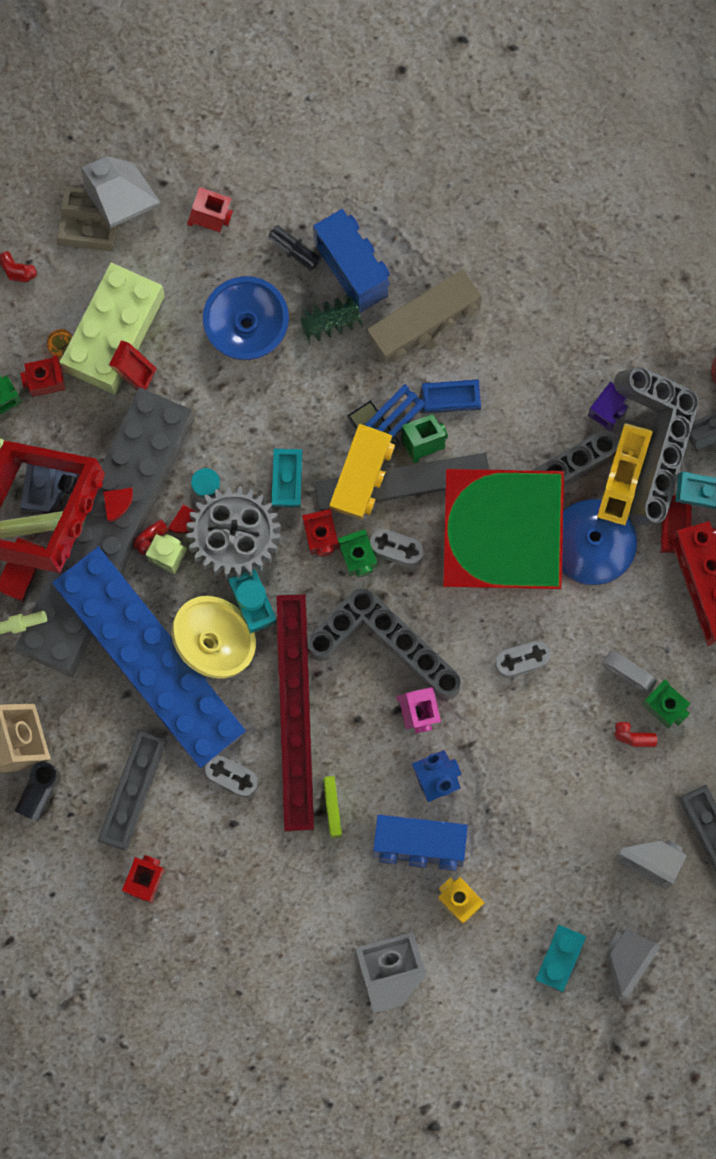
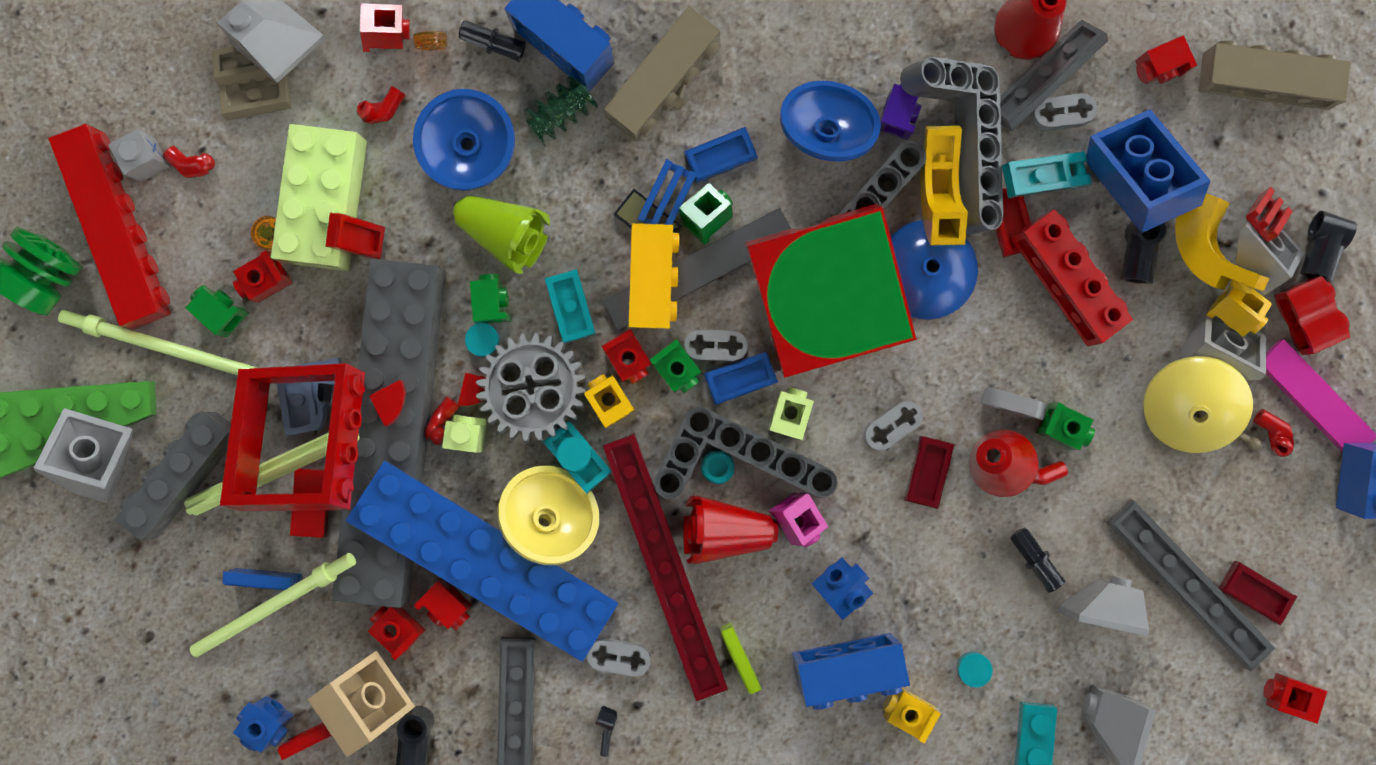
camera: 20 degrees left, 10 degrees up
none -> red arm [356,86,406,124]
none -> red brick [368,606,426,661]
none -> clear orange tile [413,31,448,51]
none -> red brick [414,578,473,632]
none -> lime cone [453,195,550,274]
none -> green brick [470,274,511,324]
none -> yellow brick [584,374,635,428]
none -> black hand [595,706,618,757]
none -> red cone [683,496,778,564]
none -> teal tile [701,450,735,484]
none -> blue tile [704,351,778,405]
none -> yellowish green brick [768,387,814,440]
none -> blue dish [780,81,881,162]
none -> dark red tile [904,436,955,509]
none -> teal tile [956,651,993,688]
none -> red cone [969,430,1039,497]
none -> black axle [1011,528,1066,593]

